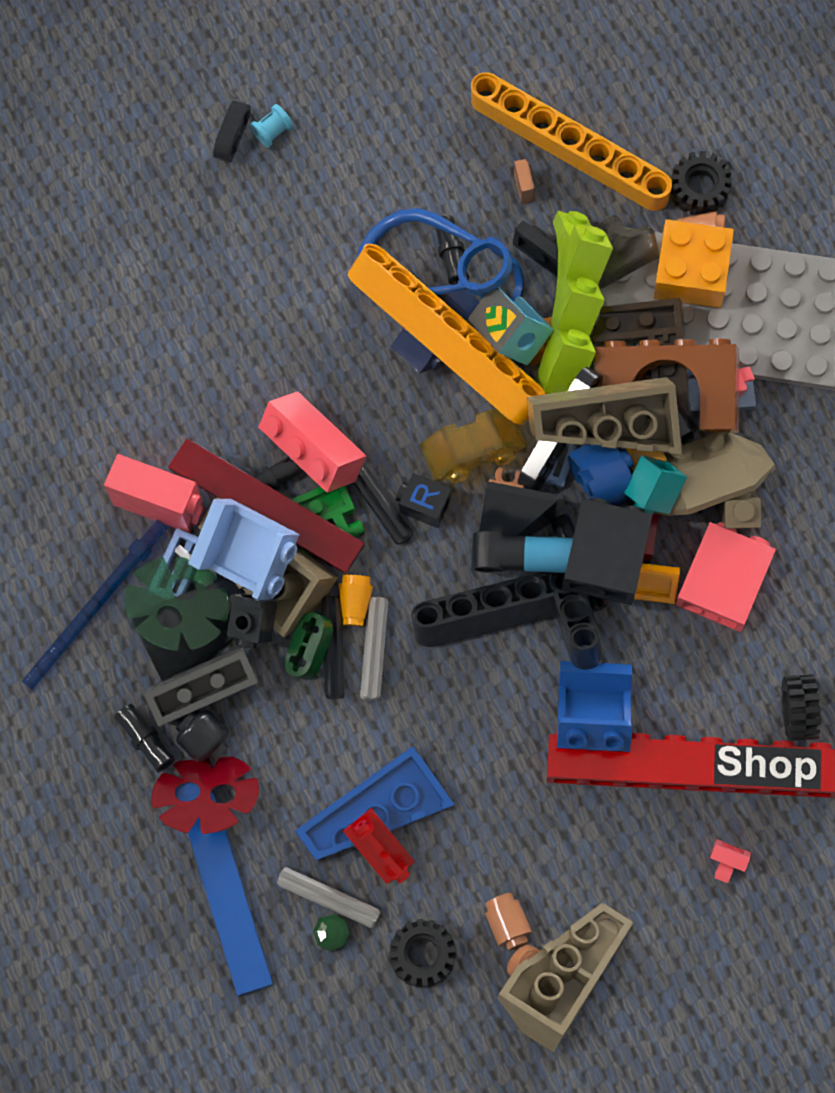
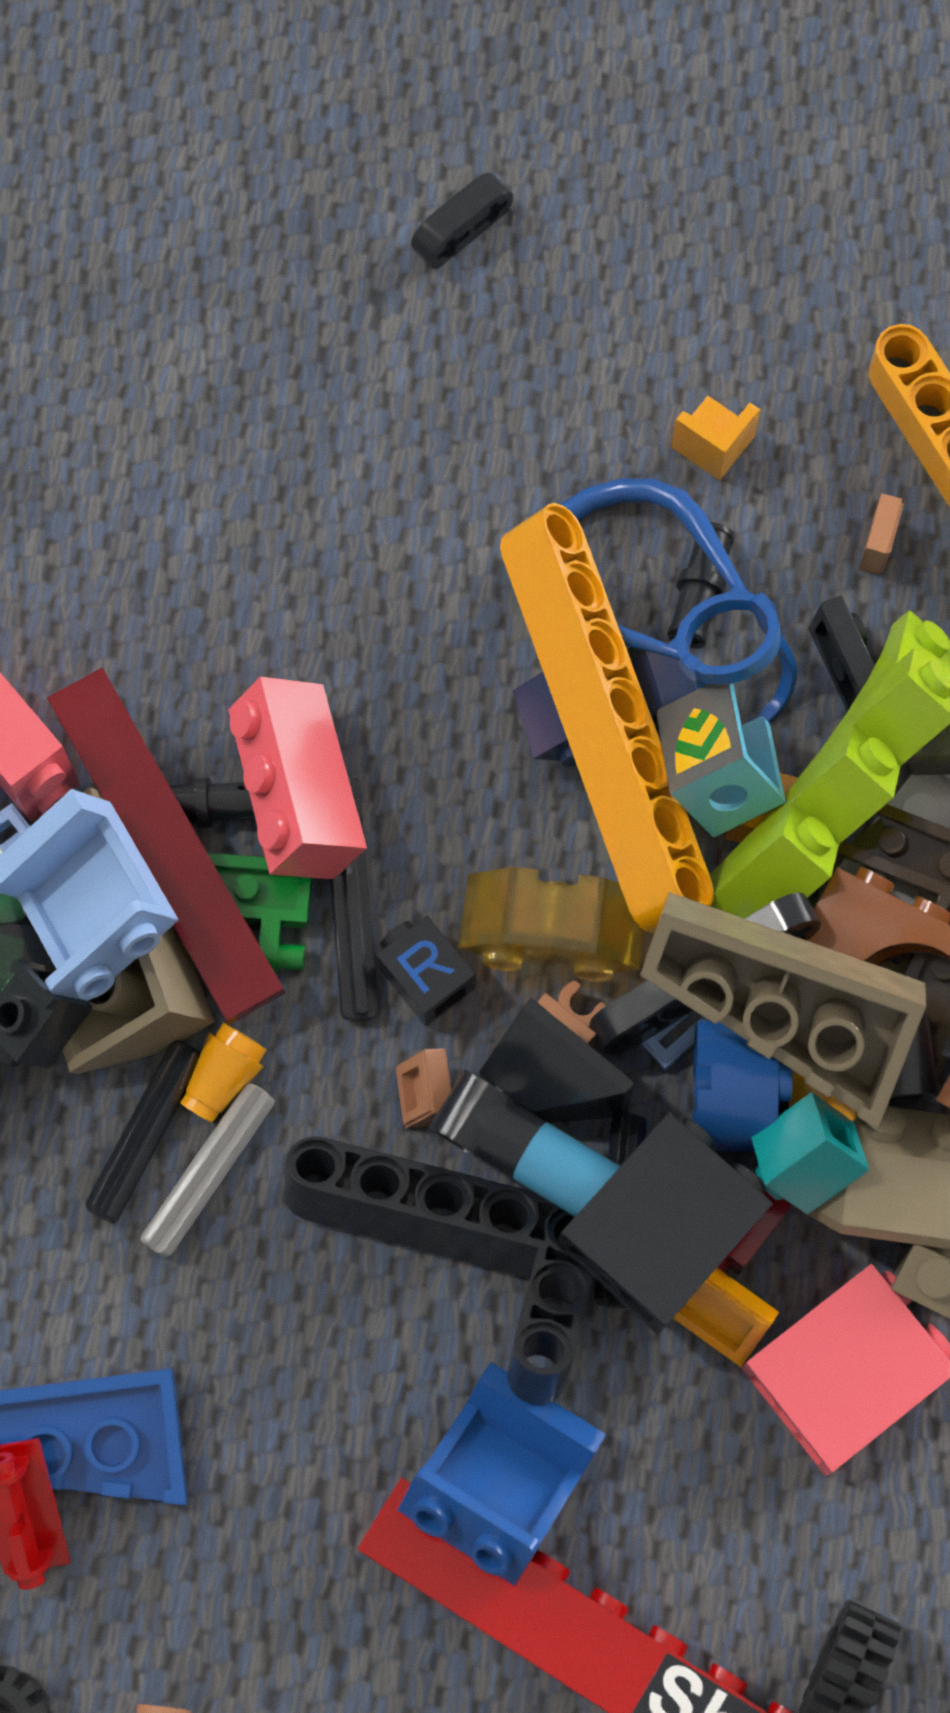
camera: 25 degrees right, 0 degrees up
medium azure bush [249,104,294,148] -> none
dark green beam [284,612,333,680] -> none
none -> nougat tile [396,1049,451,1129]
none -> light orange panel [671,396,760,481]

